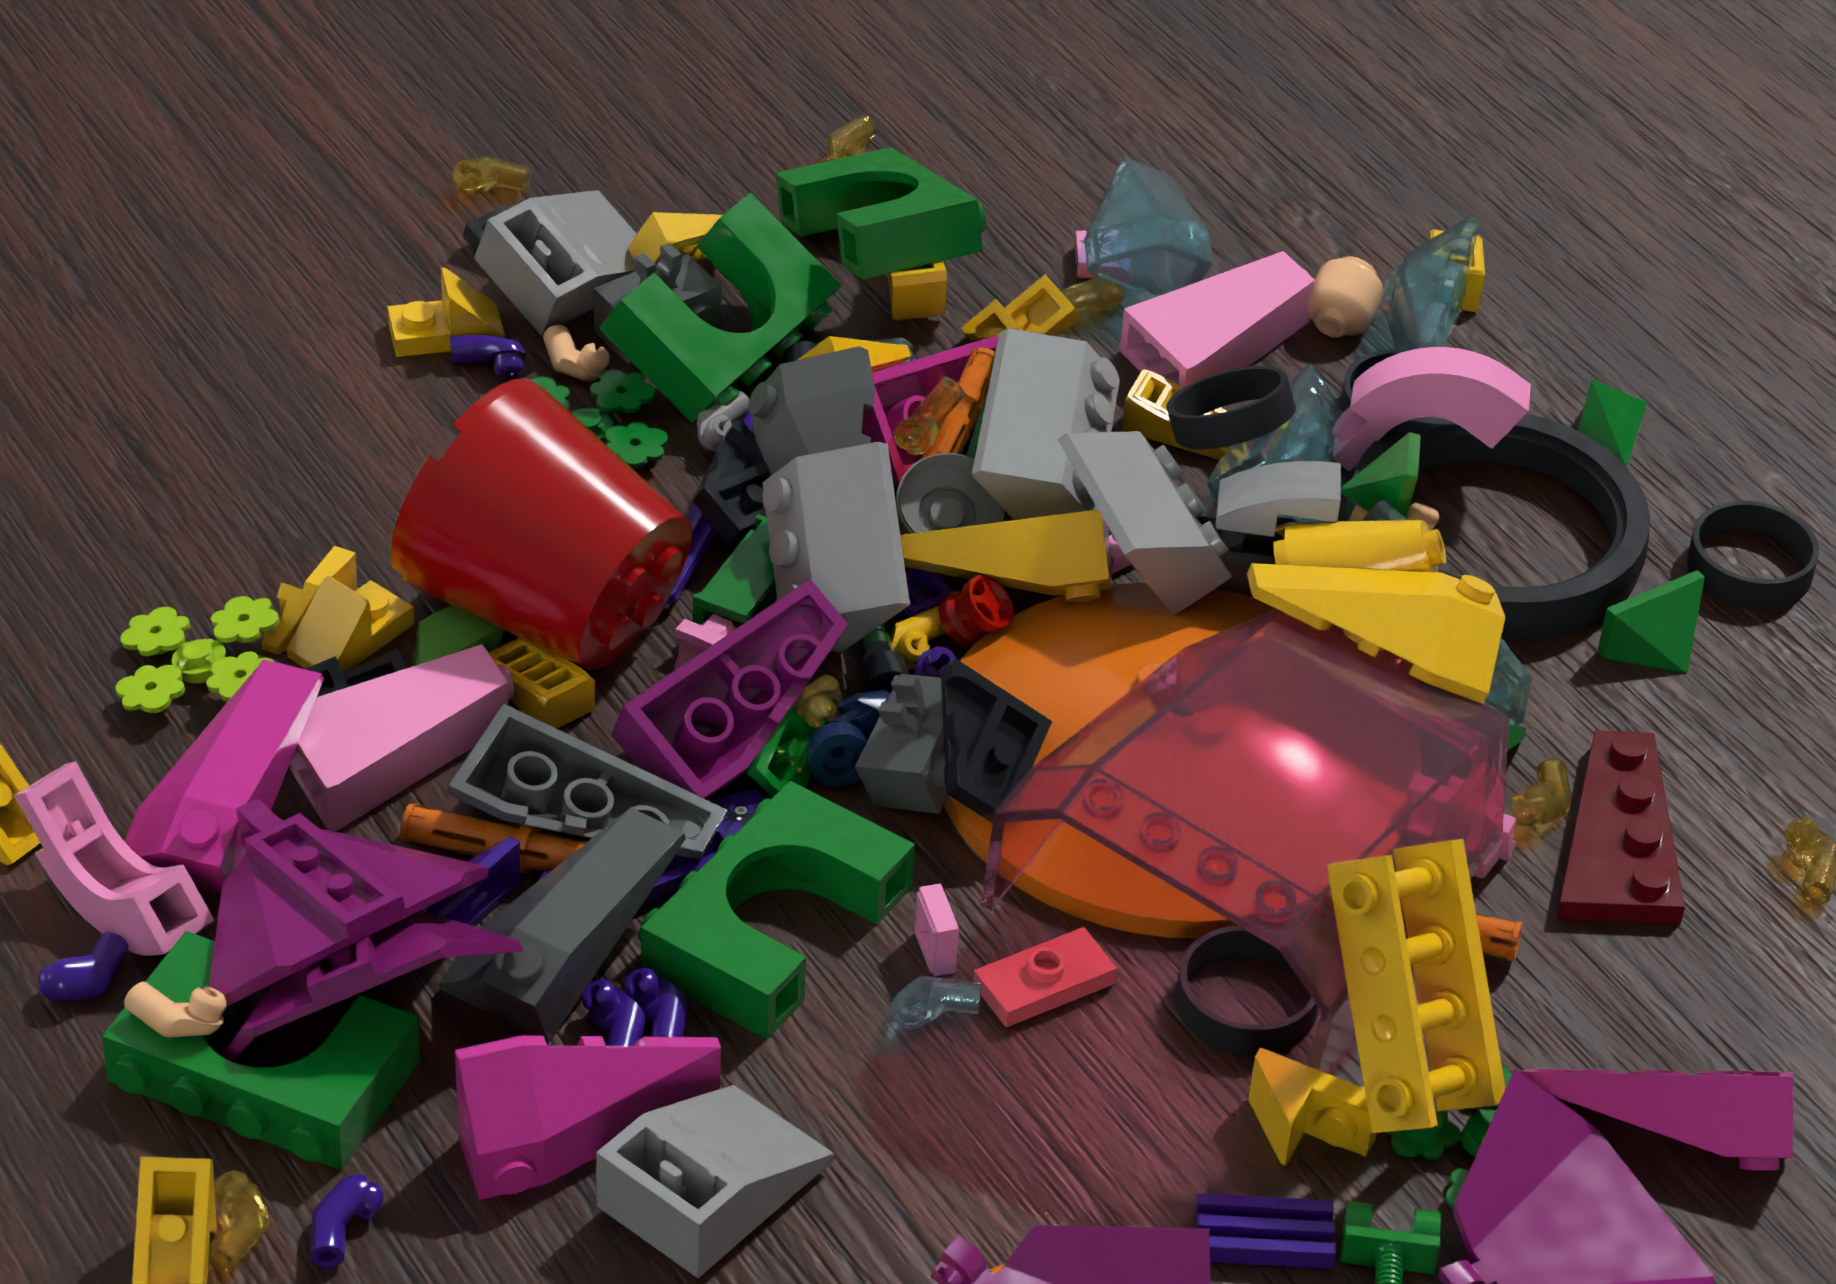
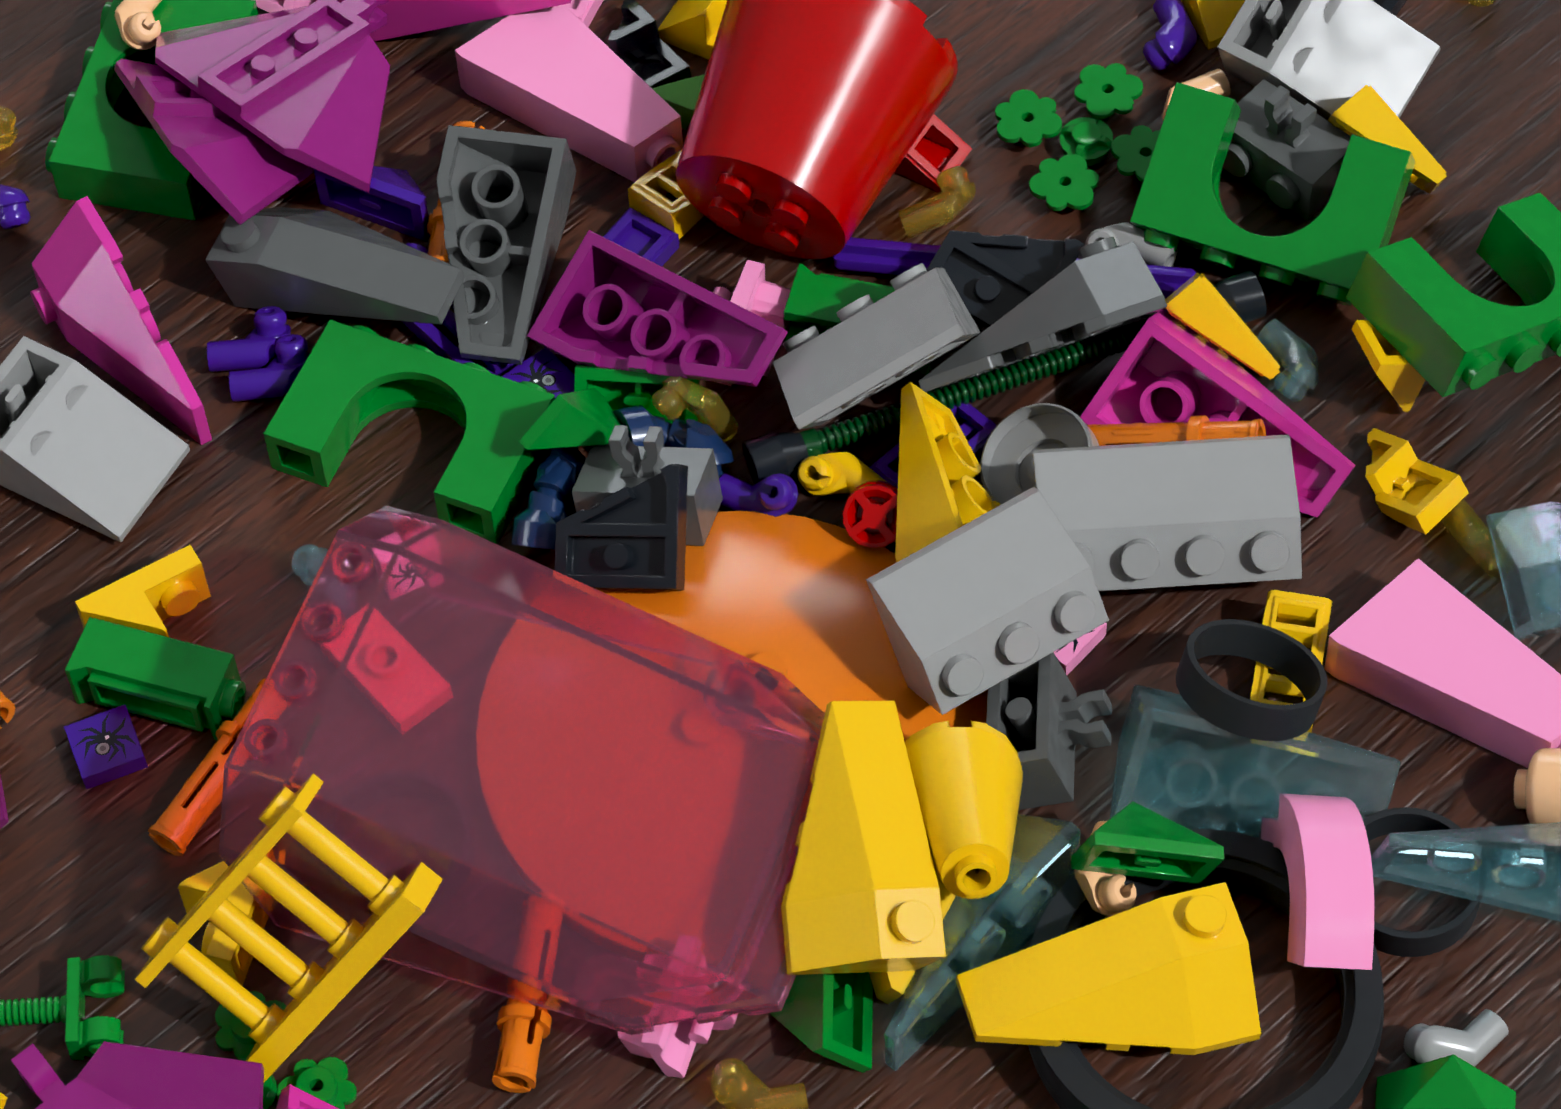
camera: 85 degrees right, 15 degrees up
clear yellow arm [894,377,965,455] -> none
dark purple tile [1196,1193,1336,1269] -> none
light grey slope [1215,461,1341,537] -> none
none -> dark purple tile [64,704,148,789]
none -> green window [65,617,246,740]
none -> yellow slope [75,545,211,637]
none -> orange pin [148,679,295,856]
none -> dark blue arm [512,447,586,549]
none -> green slope [518,388,631,450]
none -> dark purple tile [603,207,679,266]
none -> yellow wedge [956,882,1261,1055]
none -> light grey arm [1403,1009,1509,1067]

